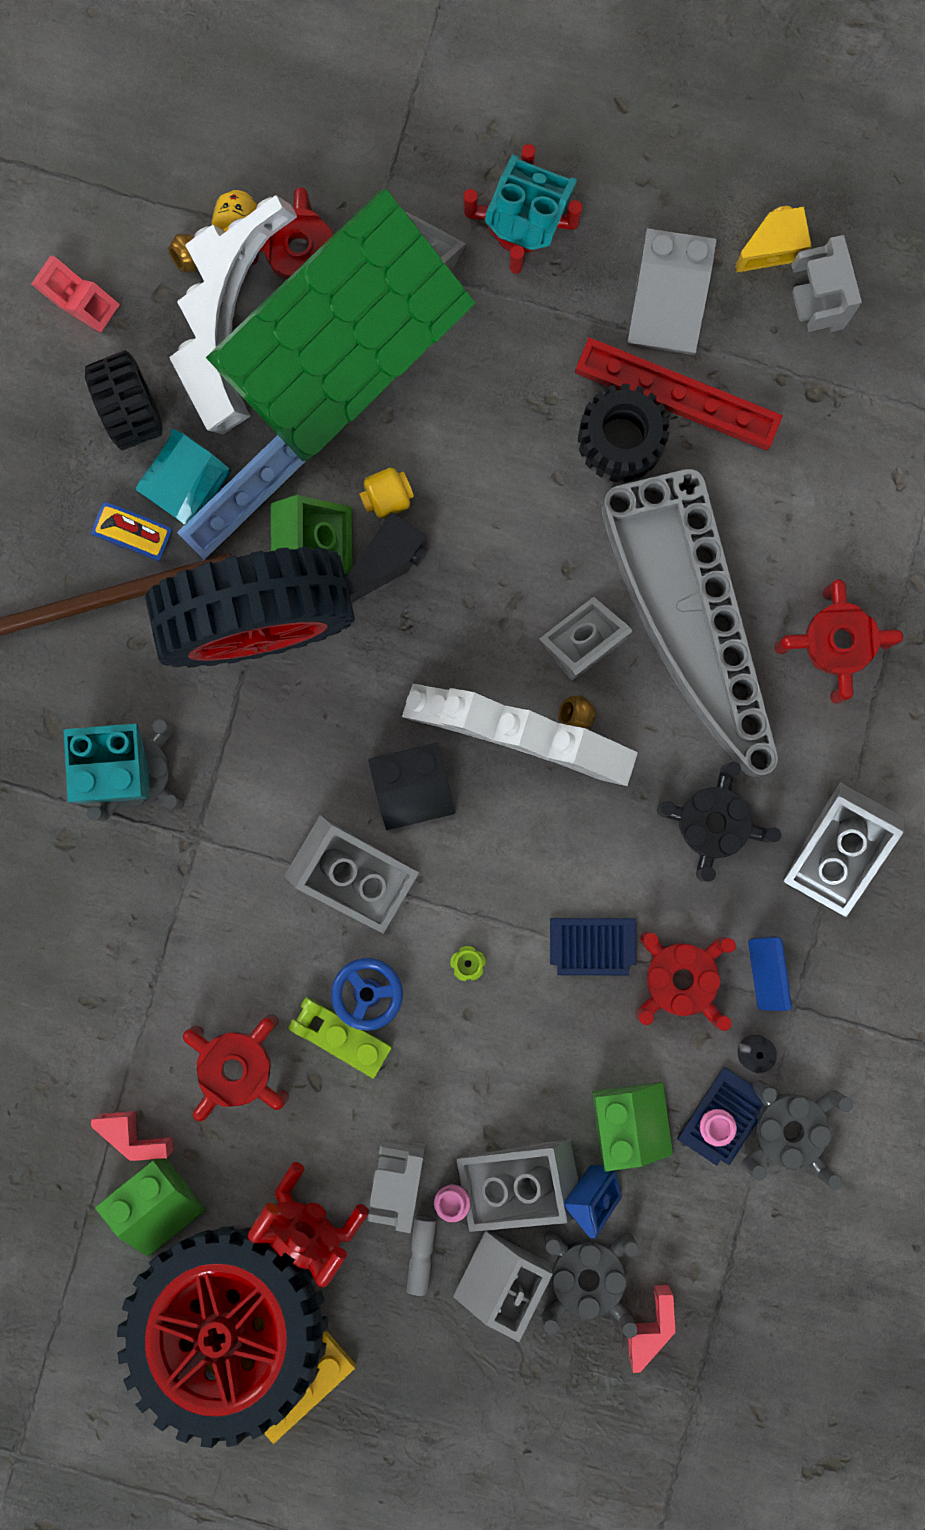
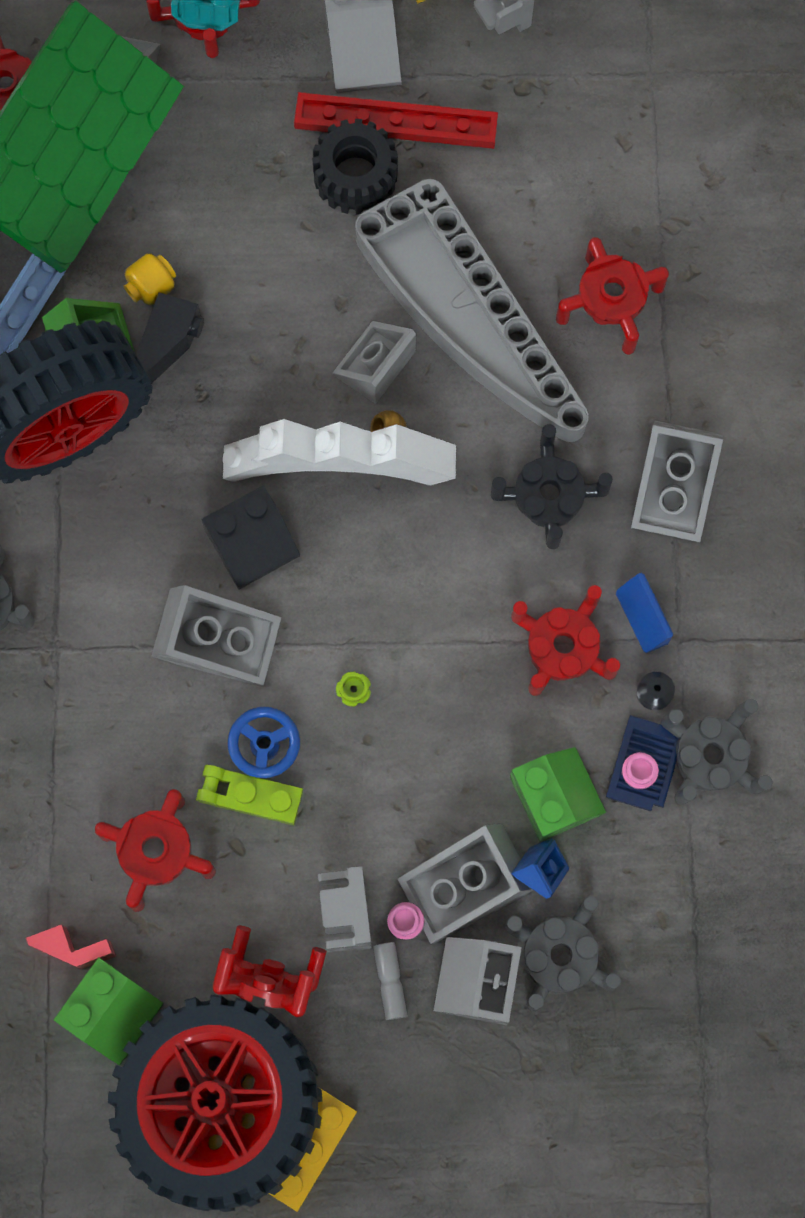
camera: 20 degrees left, 10 degrees down
dark blue window [550,918,636,976] -> none
coral slope [628,1285,675,1373] -> none

